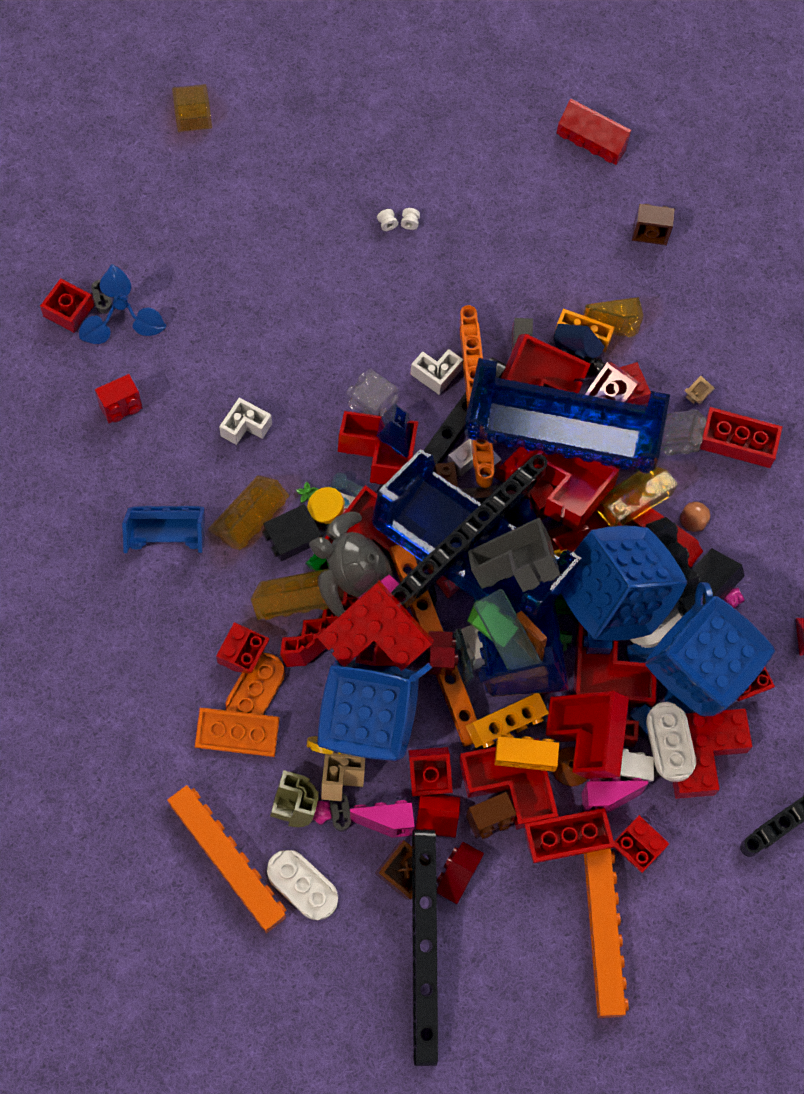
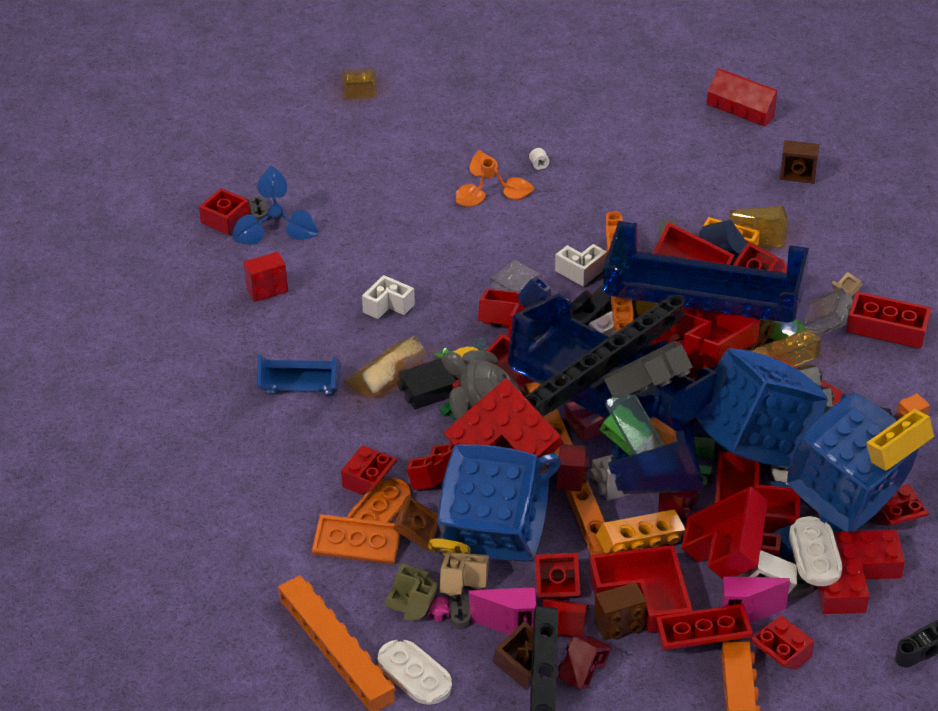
camera: 10 degrees right, 25 degrees down
clear yellow slope [251,569,329,620] -> none
white wheel [401,208,420,230] -> none
clear light blue piece [453,628,474,688] -> none
light orange brick [494,734,559,772] -> none
dark orange dish [552,747,587,787] -> none
blue brick [582,632,612,655] -> none
nougat hair [680,502,711,532] -> none
none -> dark orange plate [393,496,439,550]
none -> orange plant [456,150,534,207]
none -> black tile [560,290,592,319]
none -> yellow brick [866,409,934,471]
none -> orange brick [896,393,930,419]

